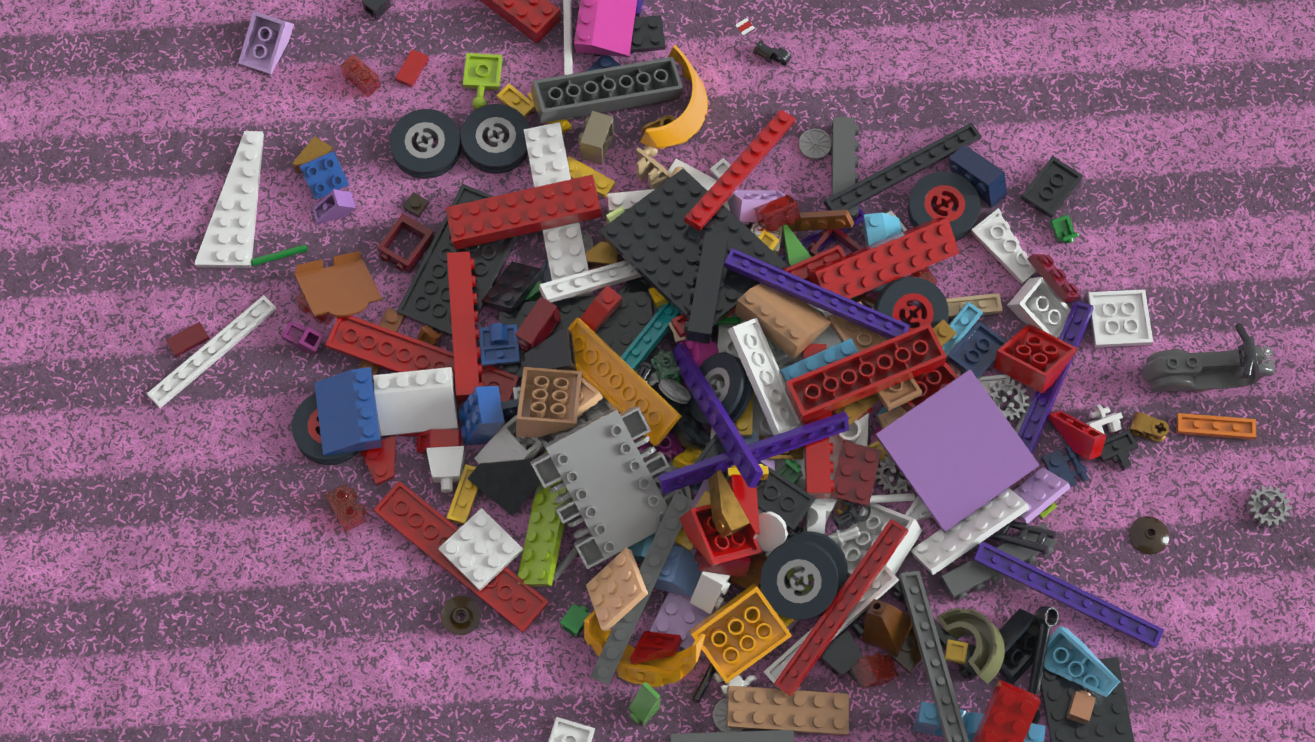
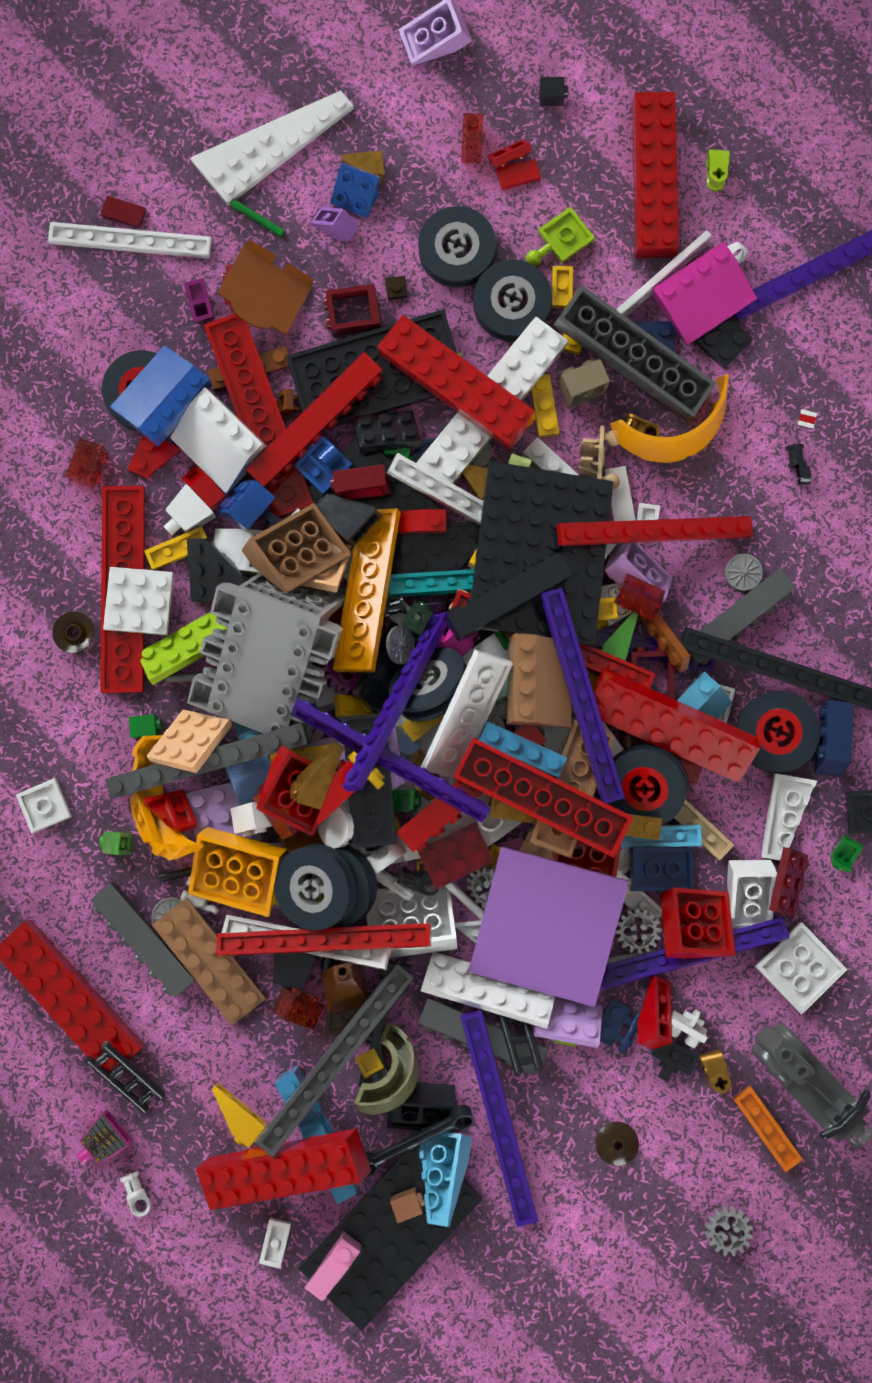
camera: 50 degrees right, 15 degrees up
none -> red plate [487,139,532,168]

